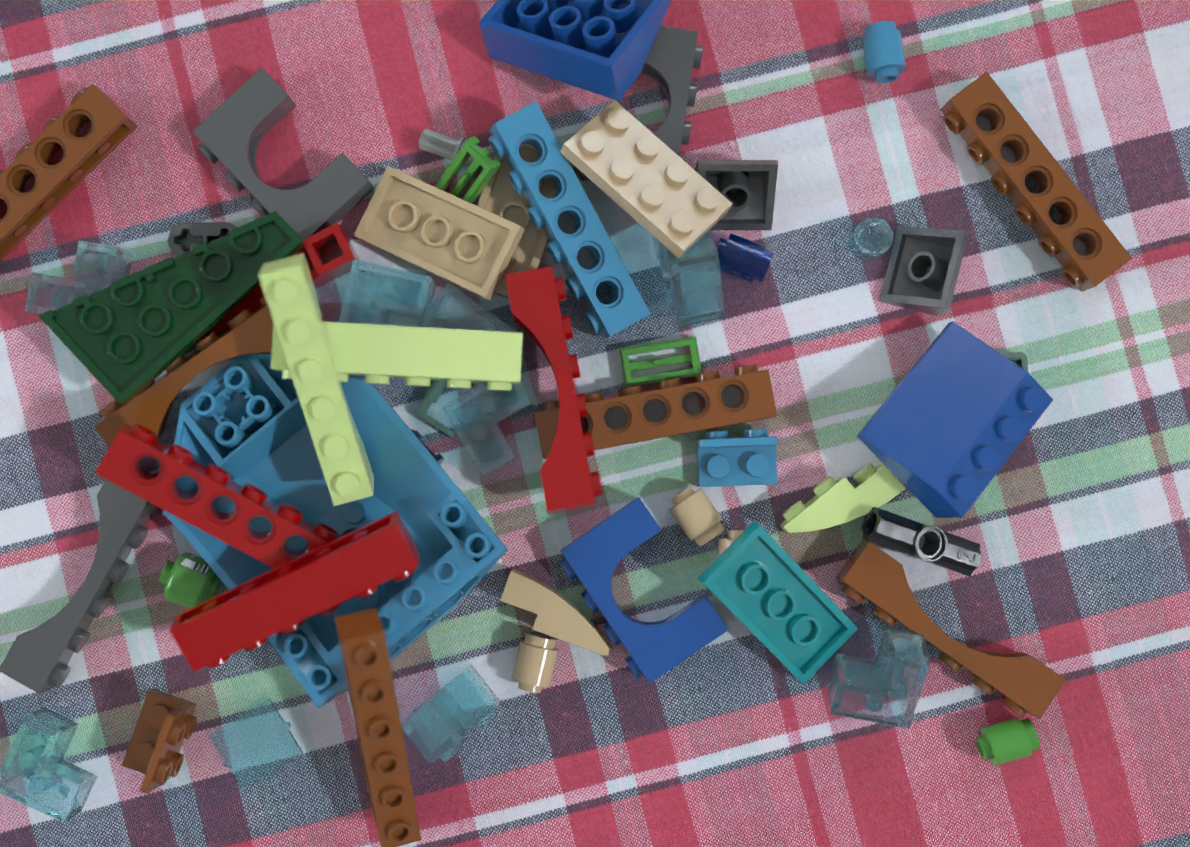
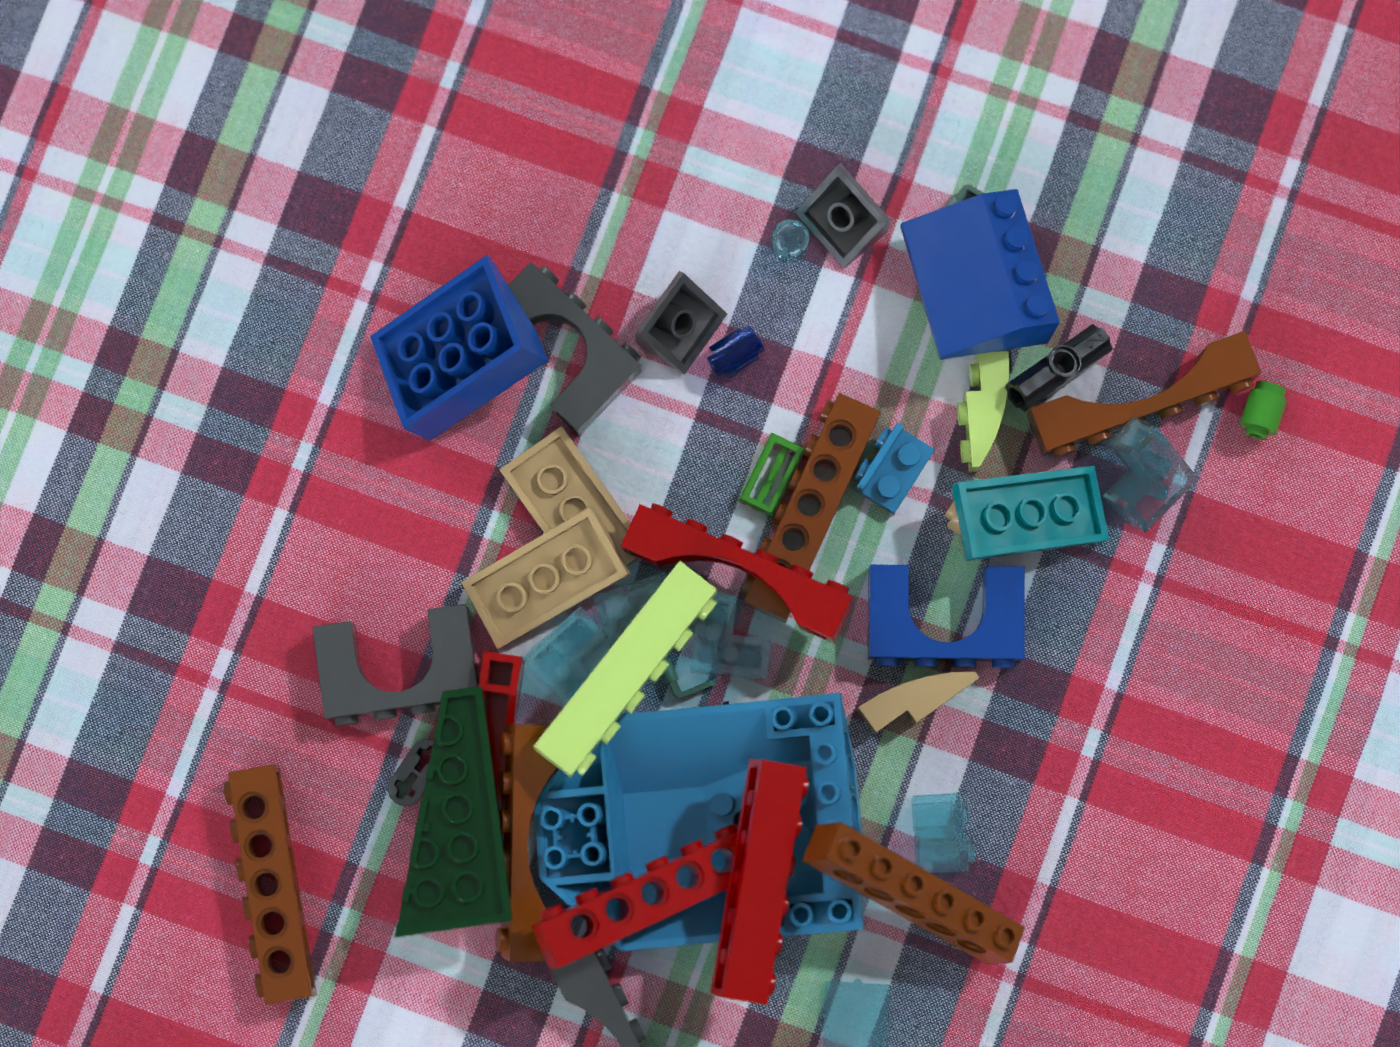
camera: 55 degrees left, 5 degrees down
clear light blue brick [24,240,133,315] -> none
bright green head [159,552,221,608] -> none
yellowish green arch [259,253,374,506] -> none
light grey axle [418,129,495,172] -> none
bright green tile [435,136,502,204] -> none
dark azure brick [489,101,651,338] -> none
tan brick [512,632,558,693] -> none
tan plate [560,100,732,259] -> none
clear light blue brick [652,230,725,327] -> none
tan brick [669,486,725,547] -> none
dark azure brick [862,21,906,83] -> none
dark orange brick [940,71,1132,292] -> none

